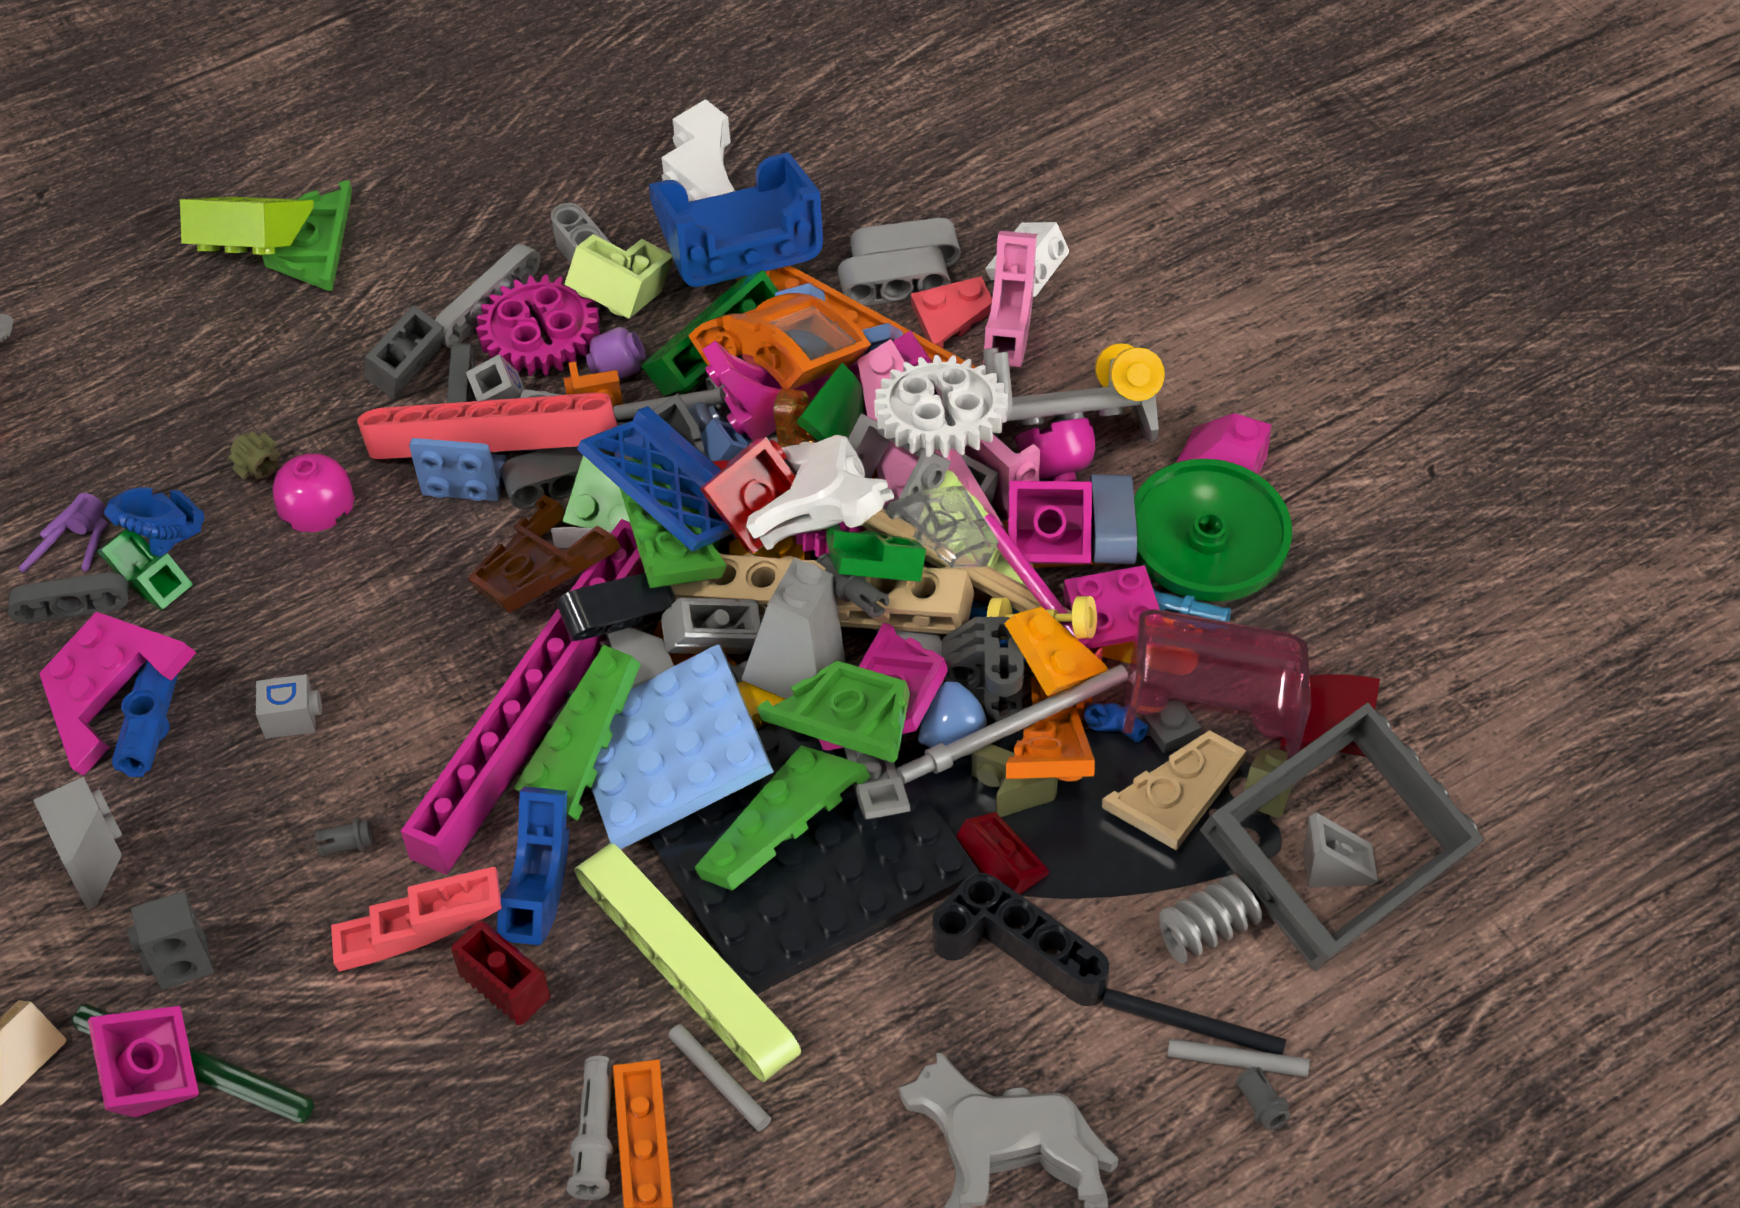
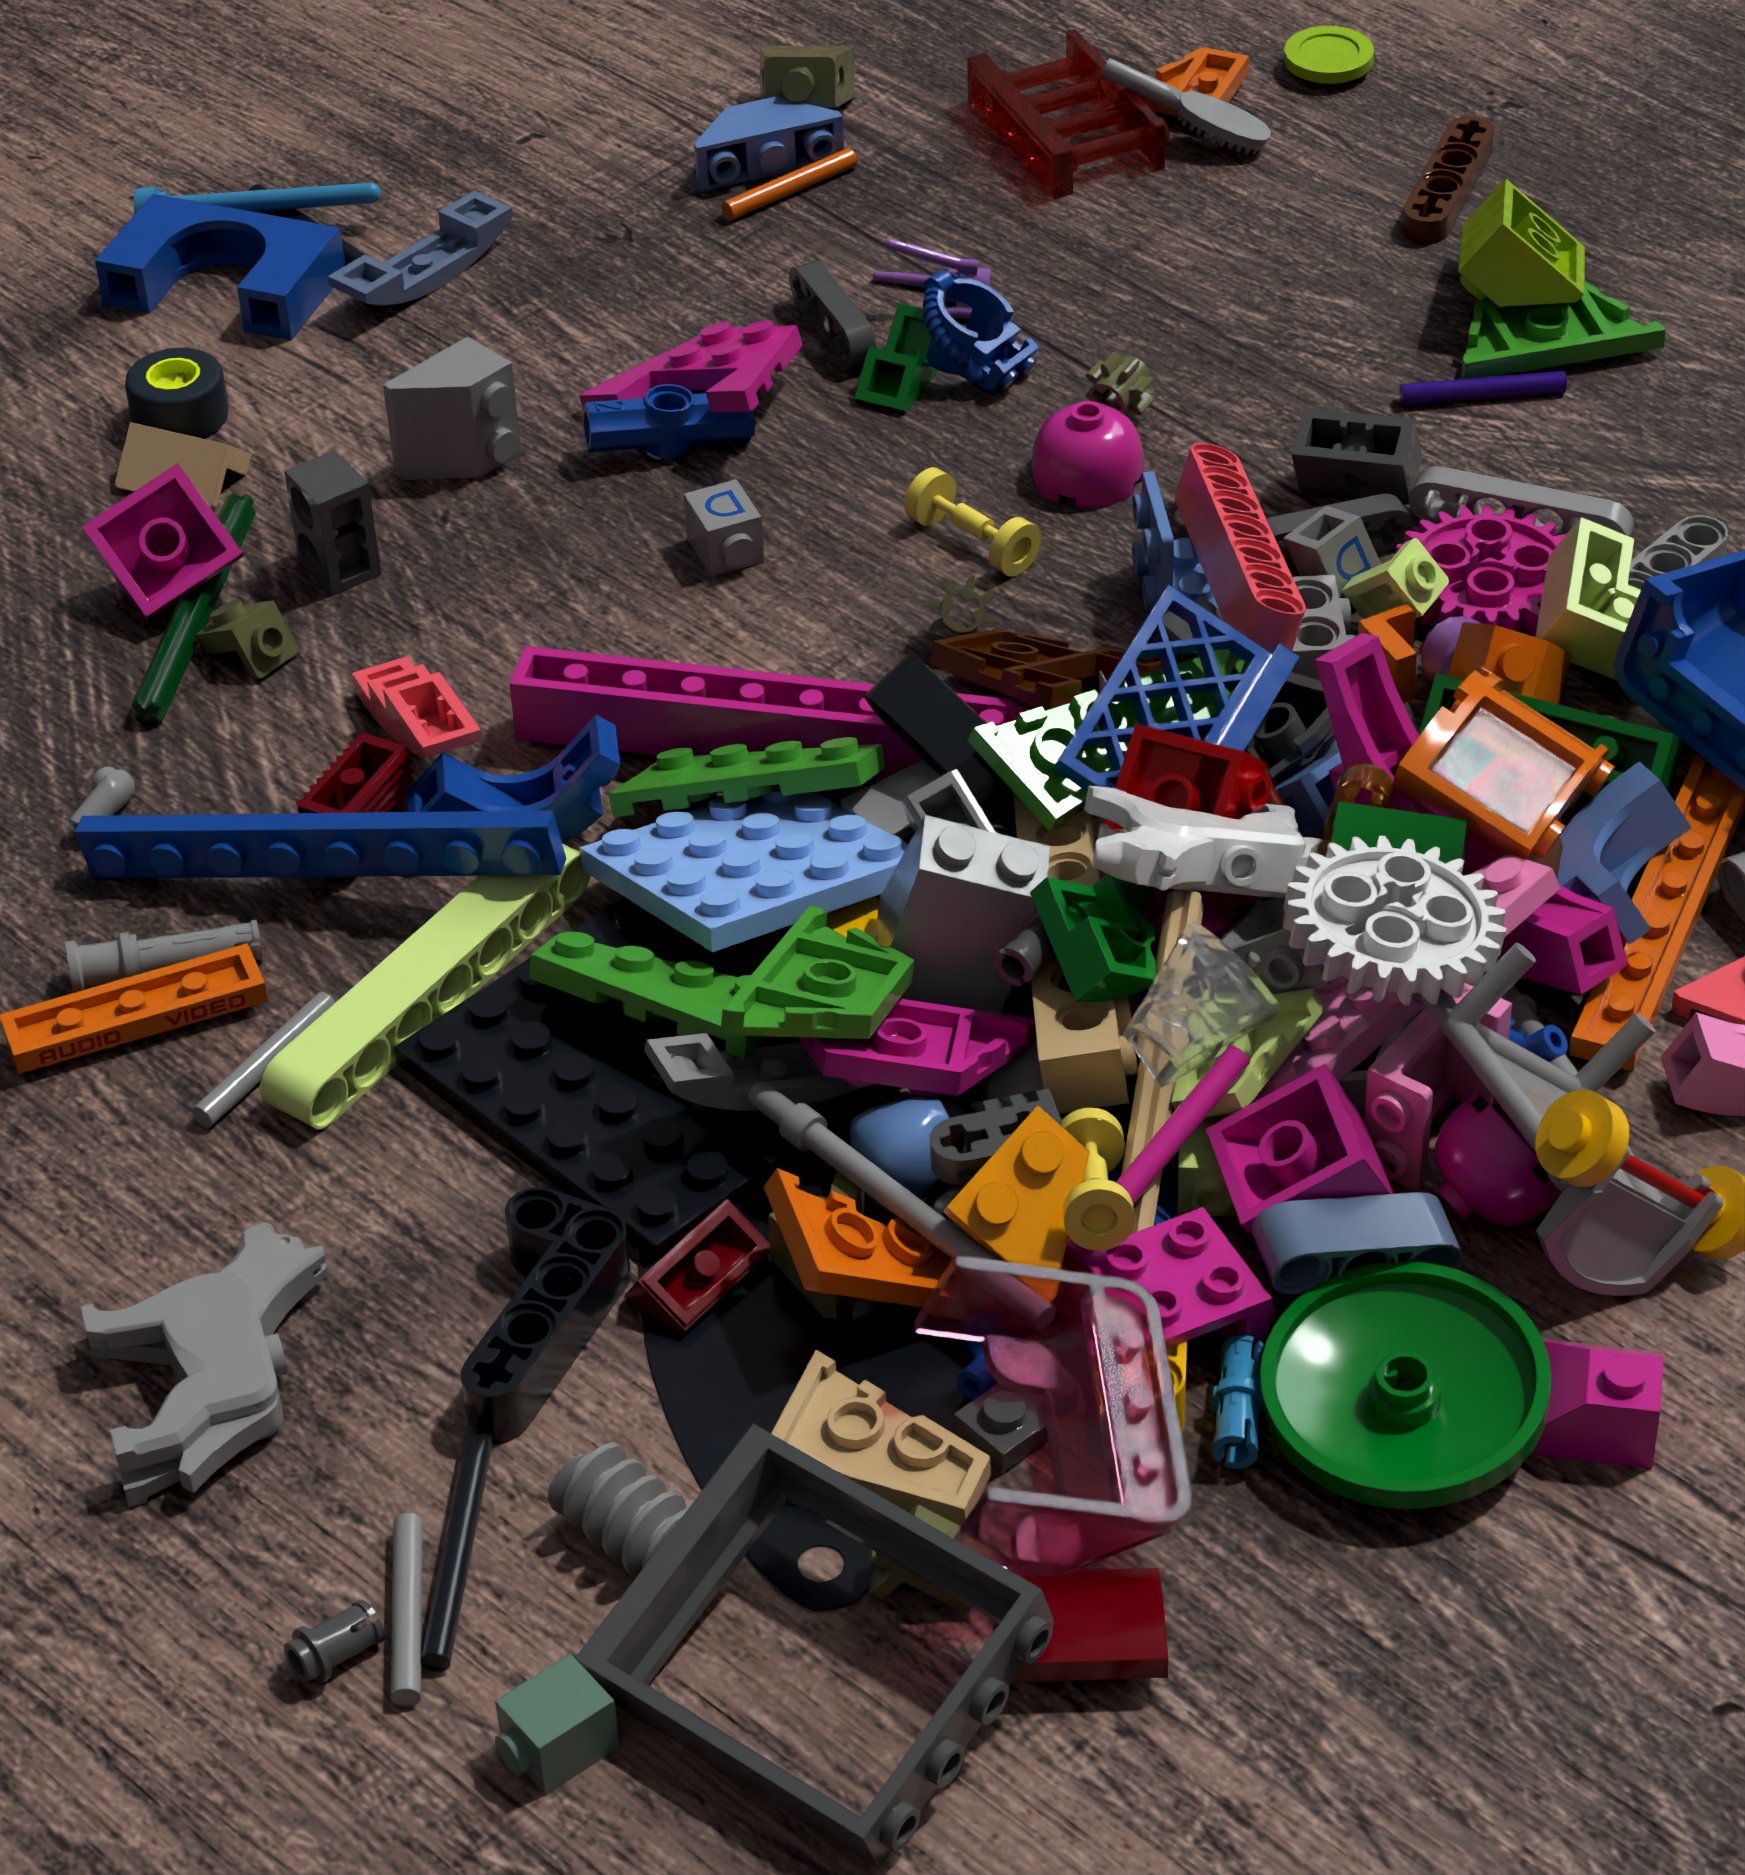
camera: 75 degrees right, 10 degrees down
dark grey pin [315,817,374,857] -> none
light grey slope [1303,812,1378,887] -> none
none -> light grey arm [68,766,135,829]
none -> blue plate [74,810,566,879]
none -> olive bracket [195,599,299,679]
none -> sand green brick [495,1654,620,1795]
none -> light yellow wheel [904,467,1042,577]
none -> olive gear [927,575,998,638]
none -> yellowish green bracket [1341,538,1449,619]
none -> dark purple bar [1399,371,1567,406]
none -> reddish brown beam [1402,116,1494,244]
none -> orange slope [1448,622,1572,704]

